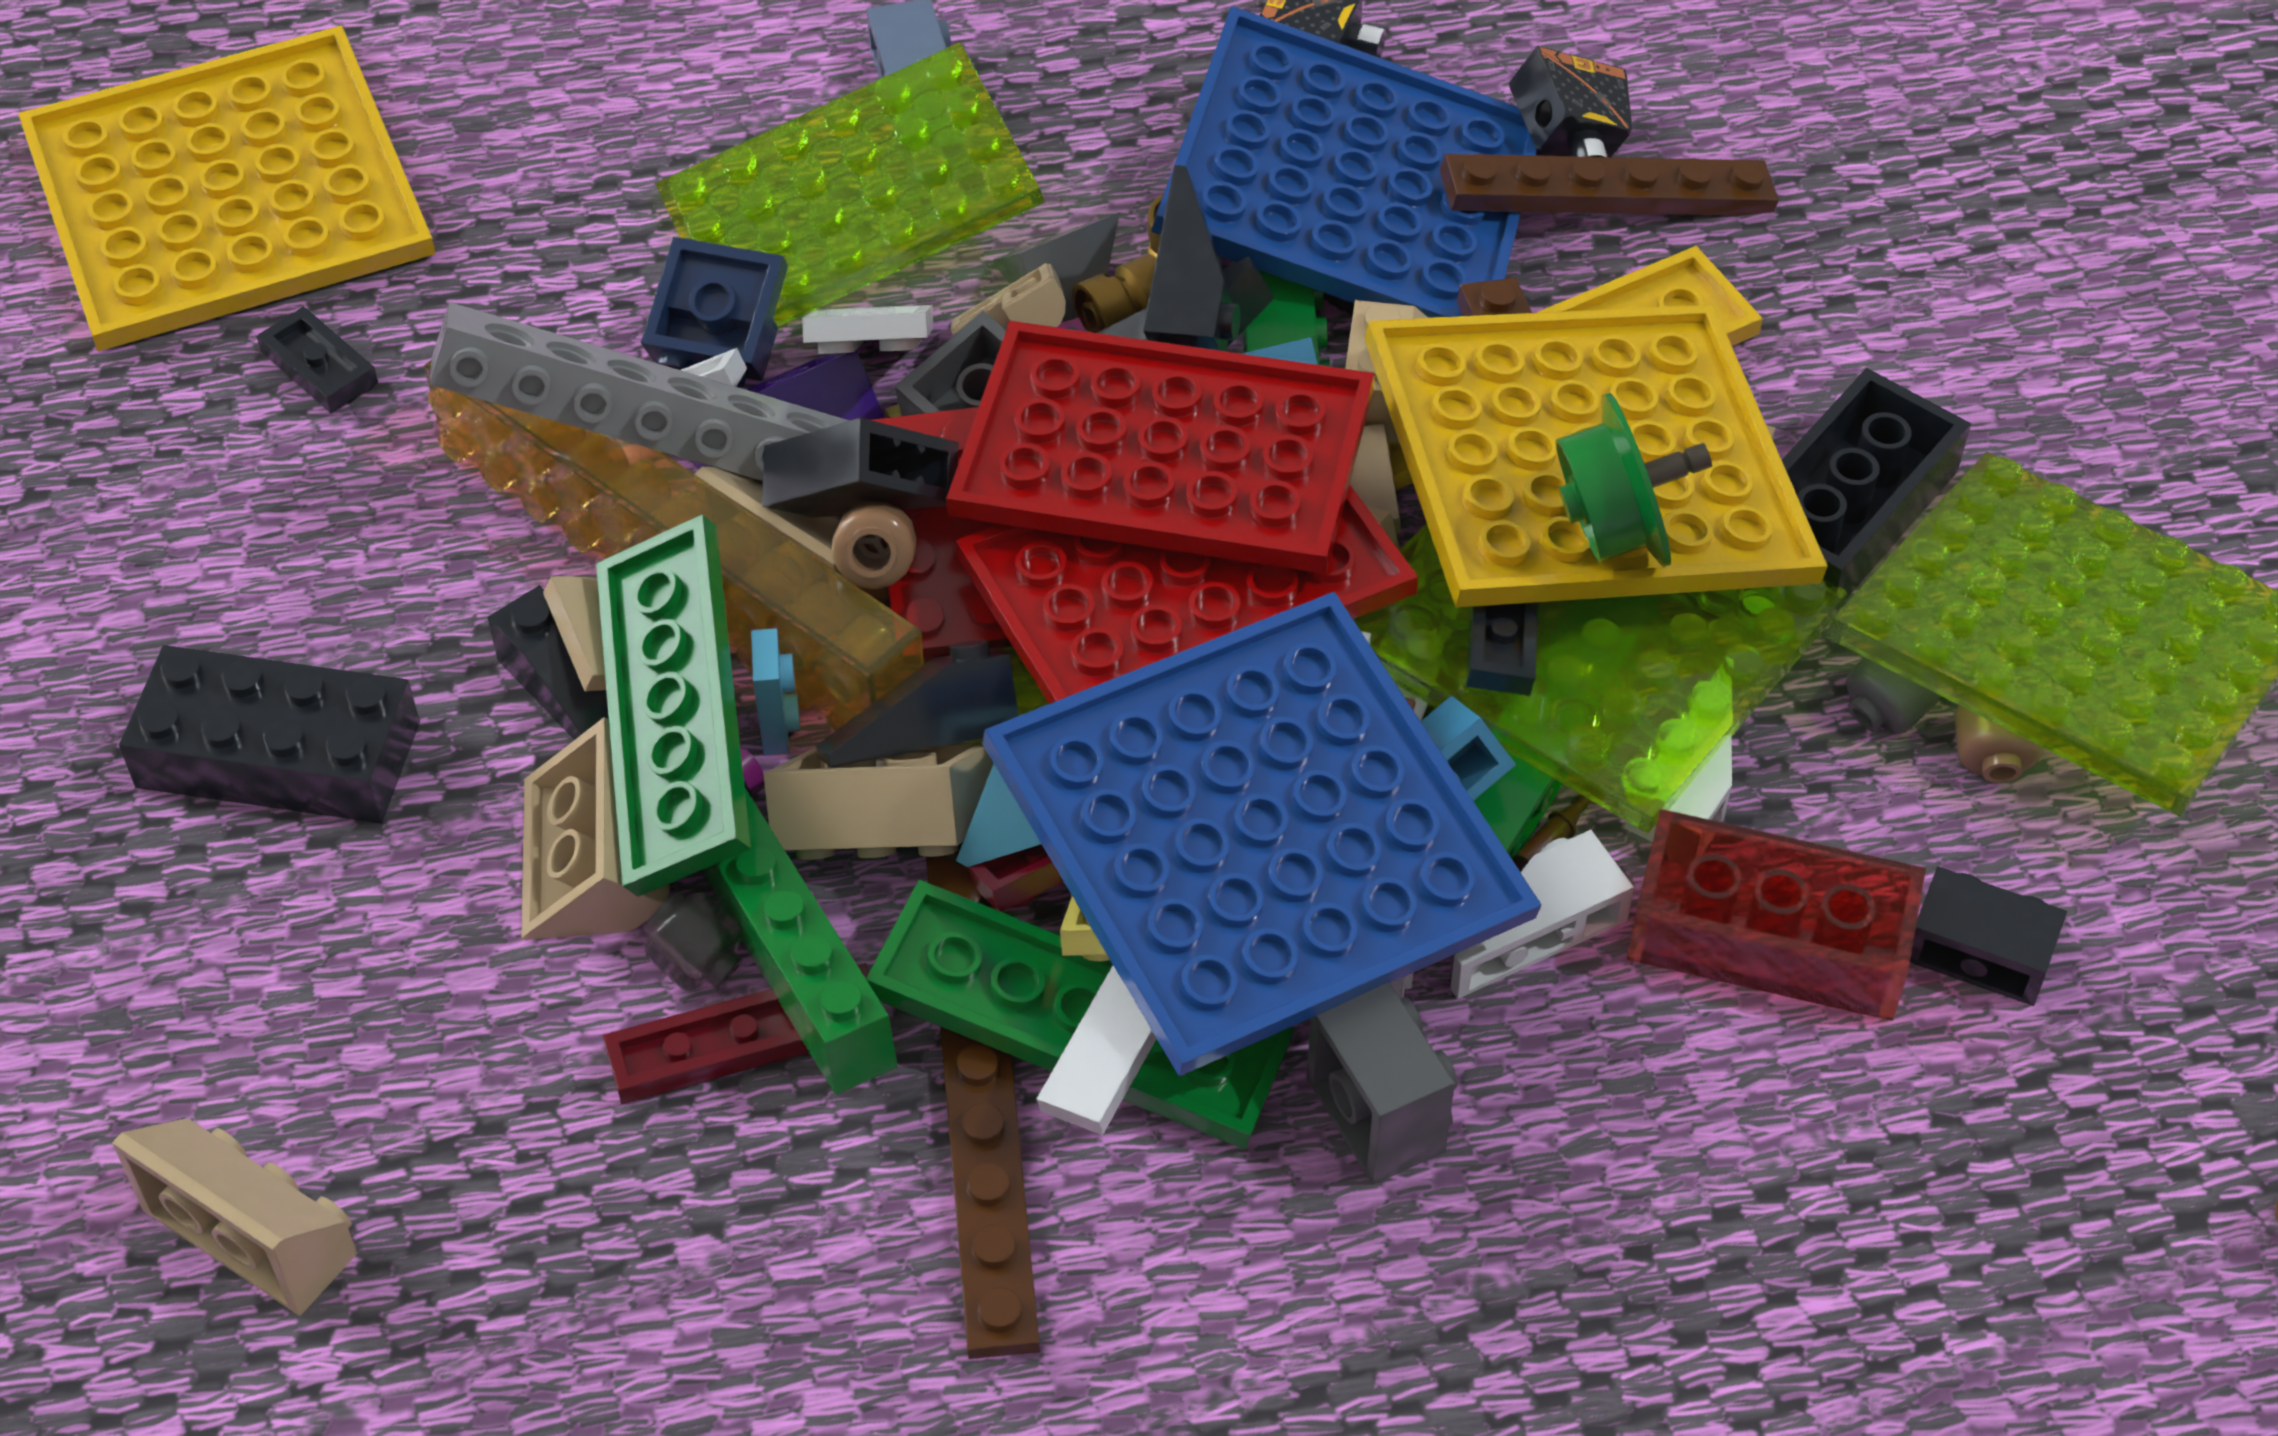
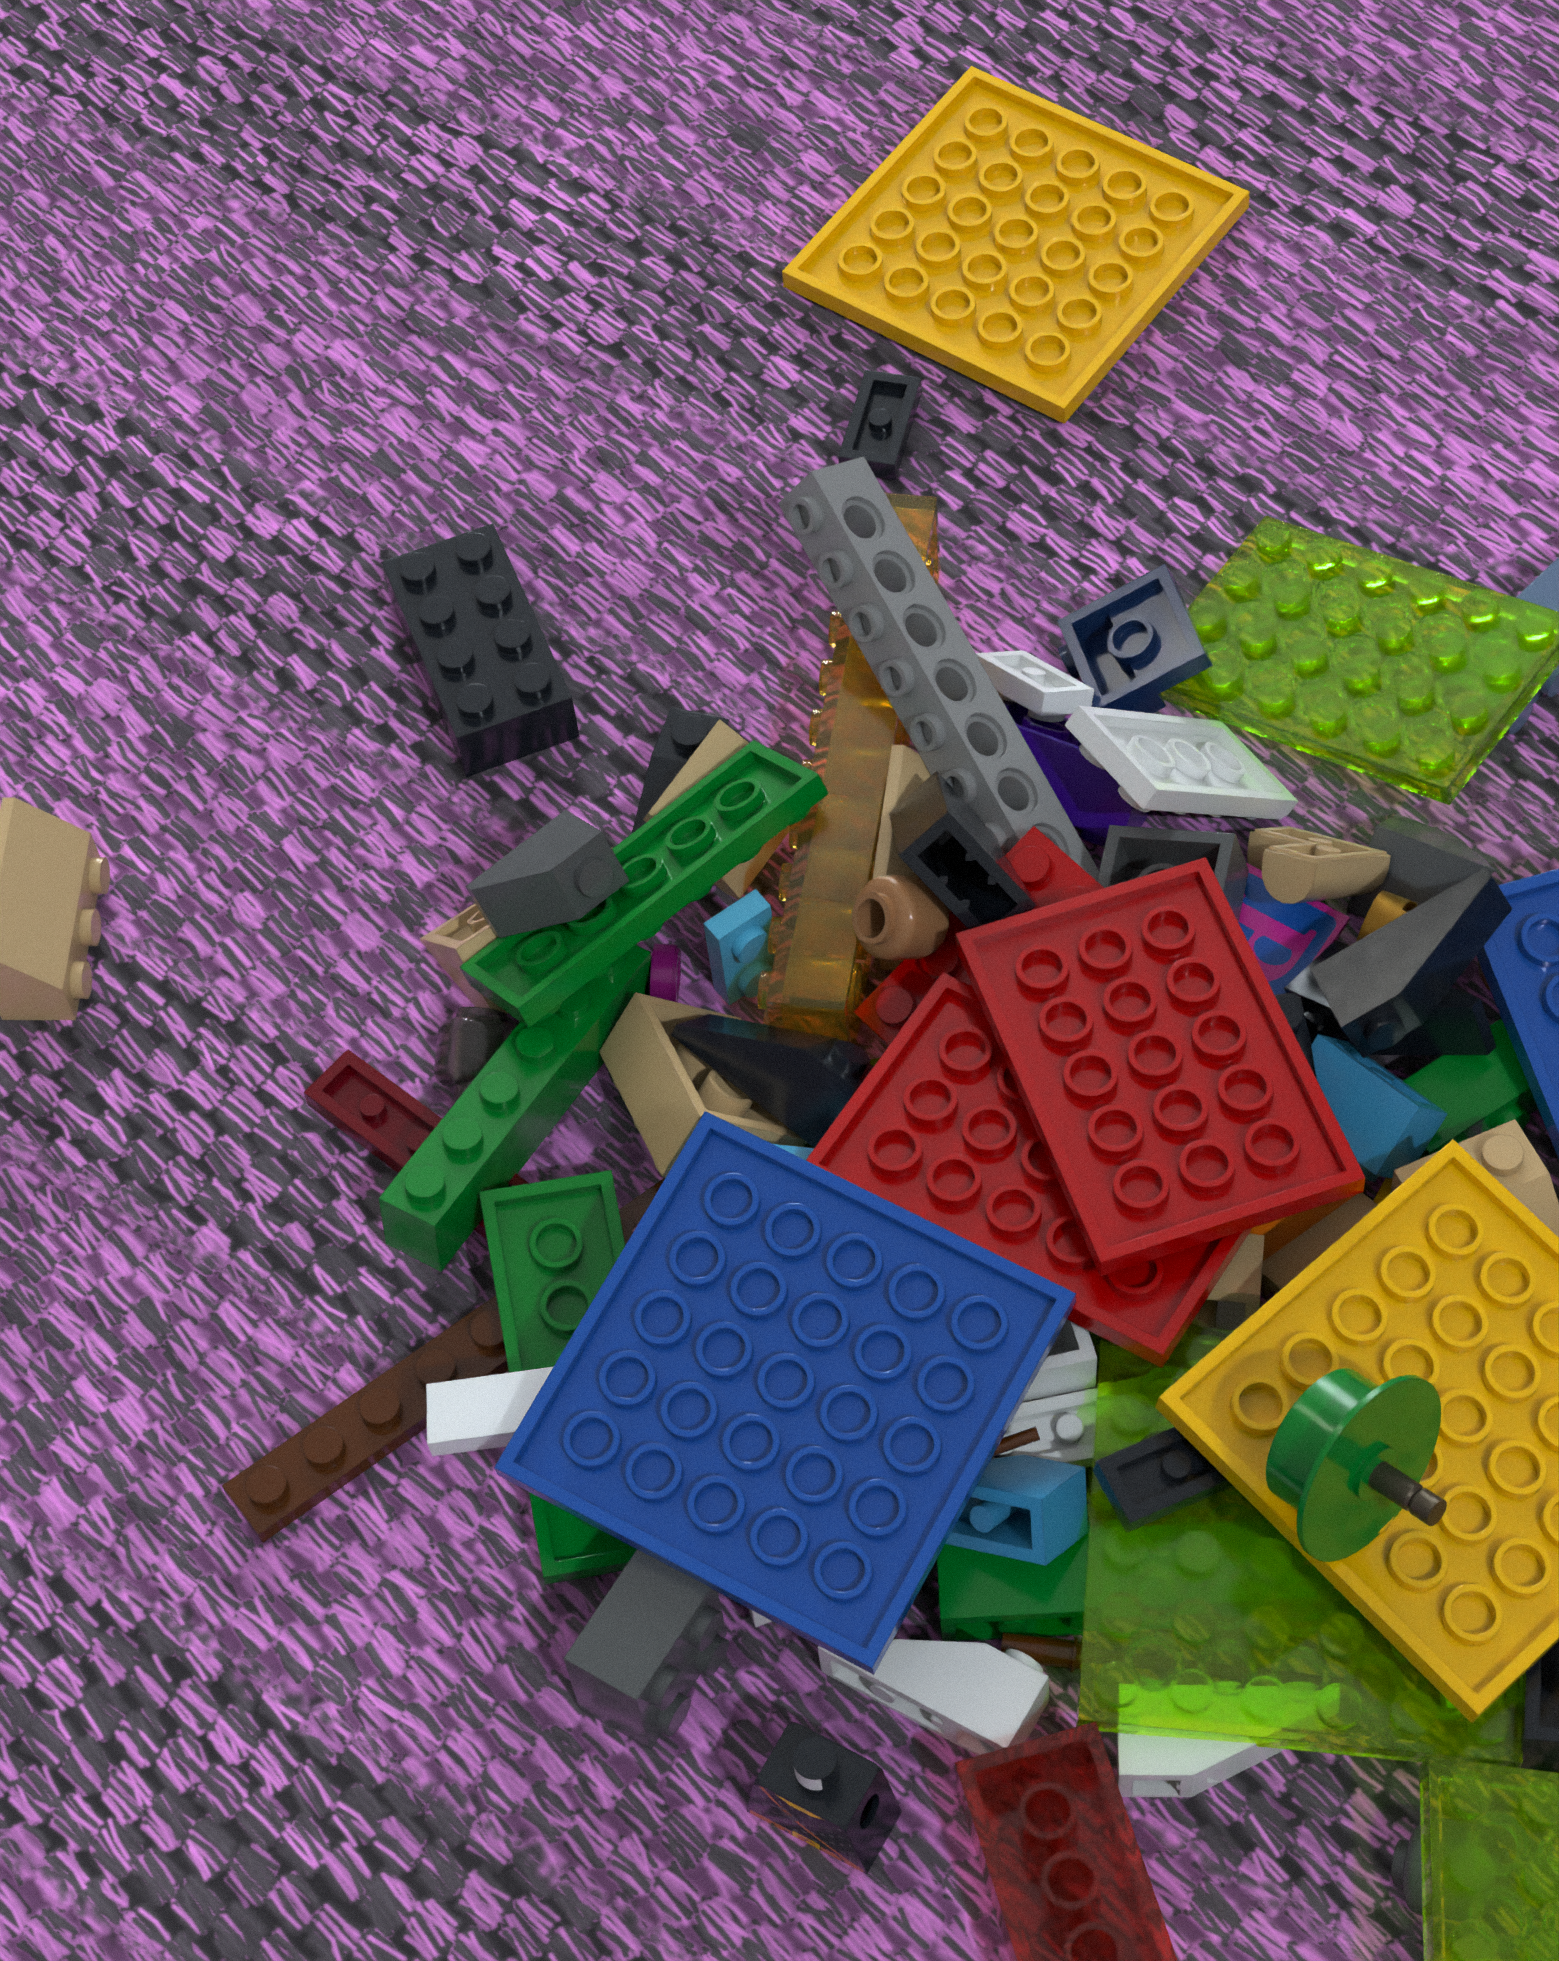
camera: 65 degrees right, 5 degrees up
none -> dark grey slope [465,810,629,938]
none -> black torso [747,1722,902,1874]

